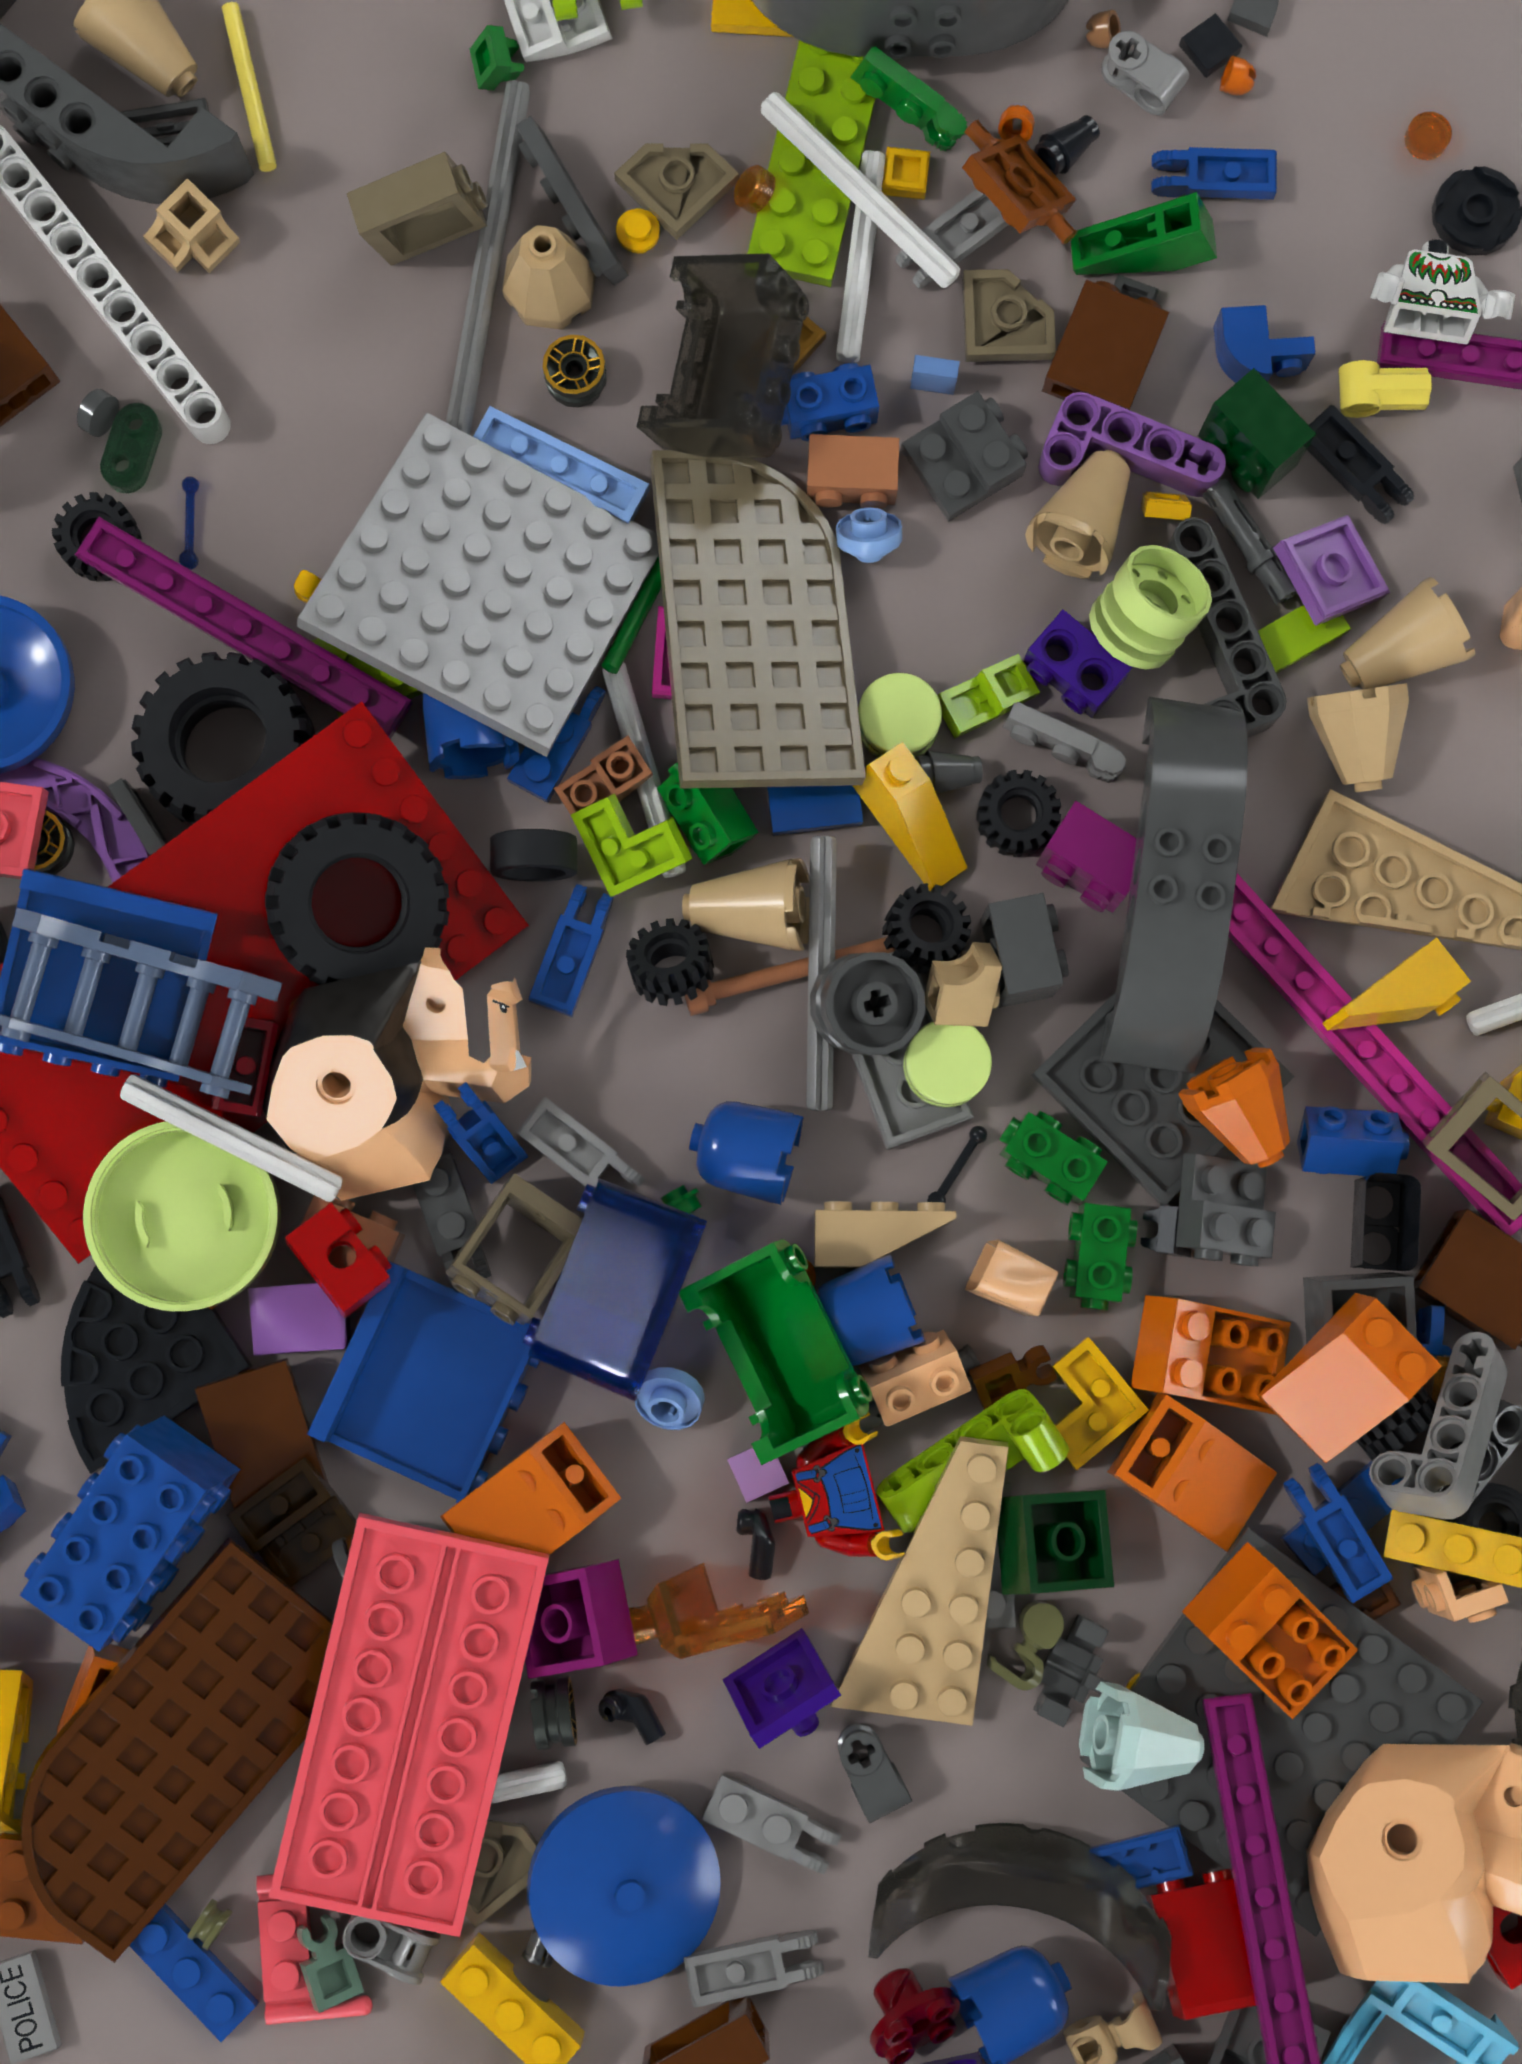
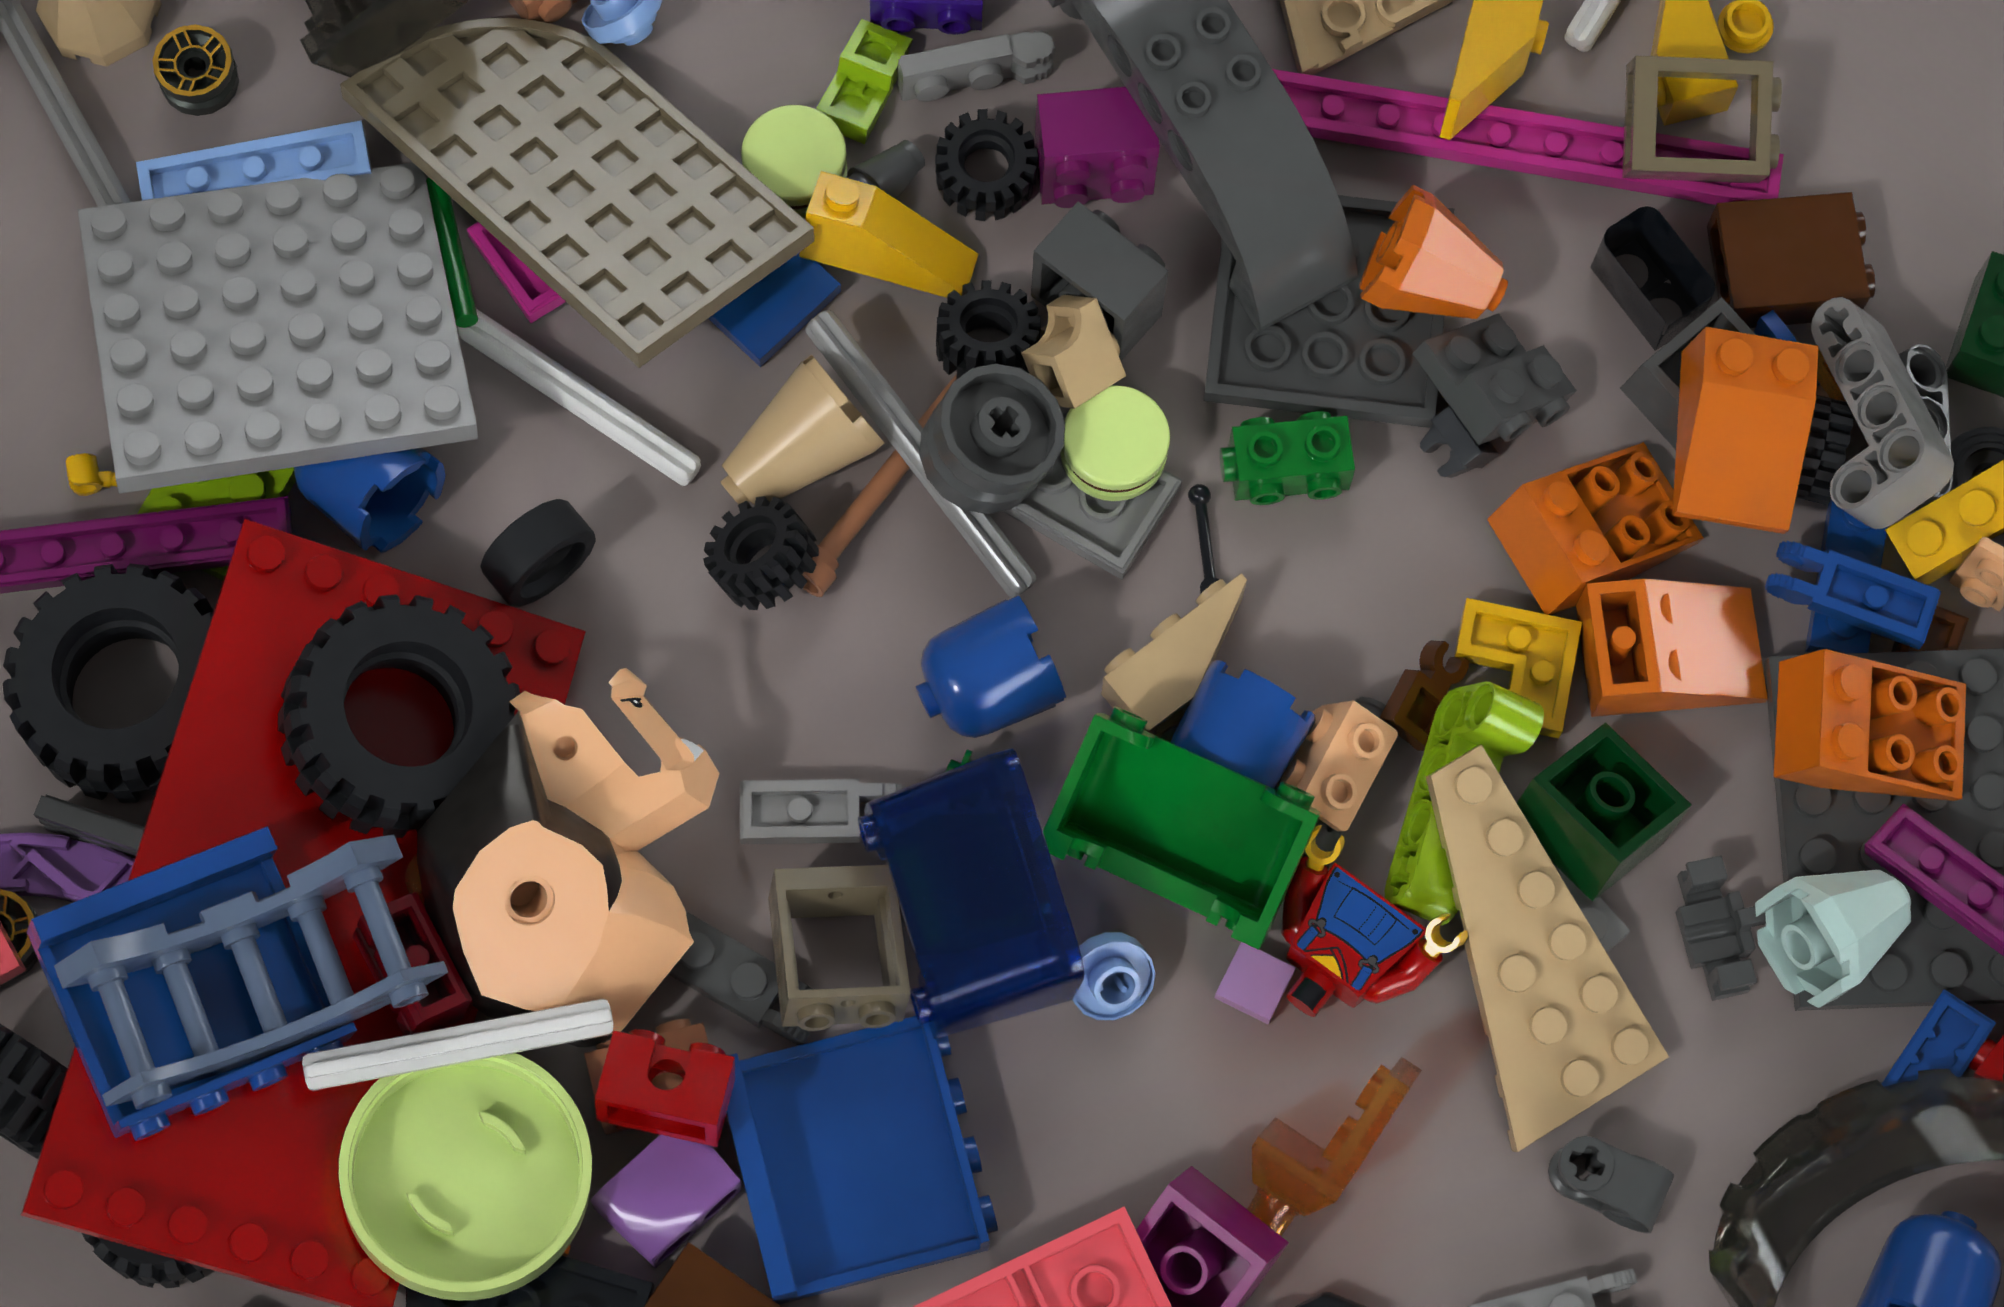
camera: 40 degrees left, 10 degrees down
blue hinge [434,1082,529,1184] -> none
orange slope [440,1422,621,1555] -> none
blue hinge [507,685,606,803] -> none
blue hinge [528,884,614,1017] -> none
nougat slope [554,736,653,815] -> none
lime plate [571,793,693,897] -> none
green brick [657,762,759,865] -> none
dark purple tile [722,1628,842,1749] -> none
black arm [736,1508,775,1580] -> none
light nougat piece [965,1239,1058,1316] -> none
olive leg [986,1601,1064,1691] -> none
green brick [1063,1203,1138,1311] -> none
blue brick [1297,1106,1410,1177] -> none

